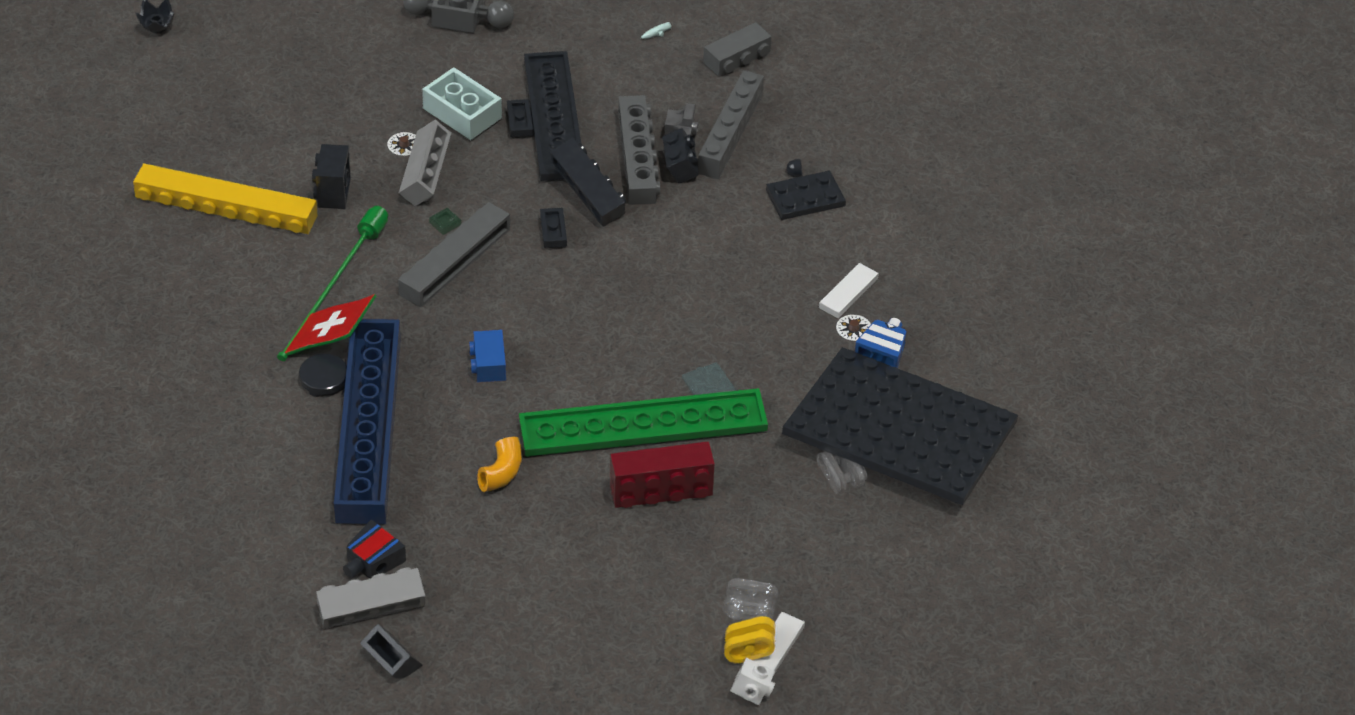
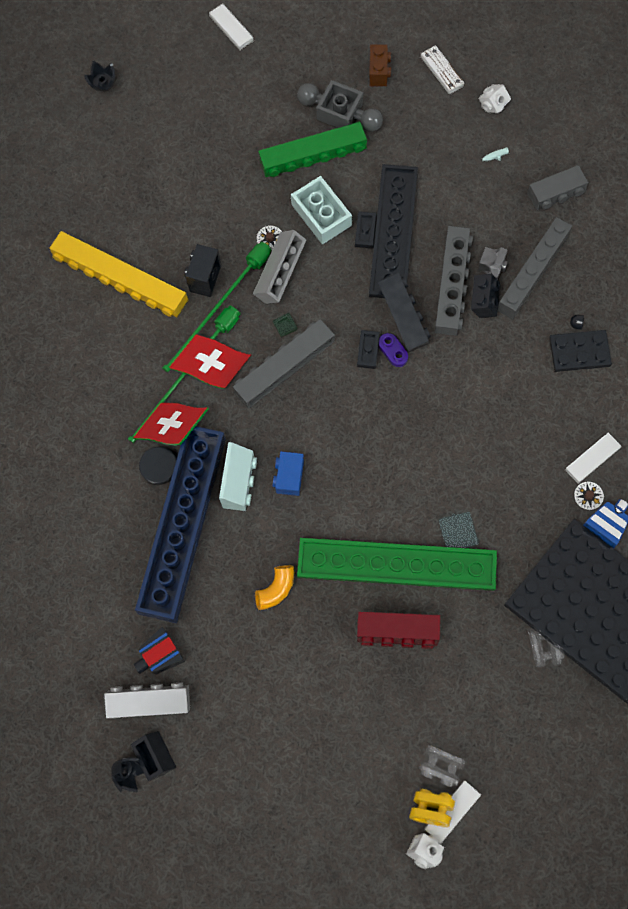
camera: 20 degrees right, 25 degrees up
none -> black piece [111,757,144,792]
none -> red flag [162,242,272,389]
none -> light aqua slope [219,442,257,511]
none -> green brick [259,122,367,177]
none -> dark purple plate [379,333,408,367]

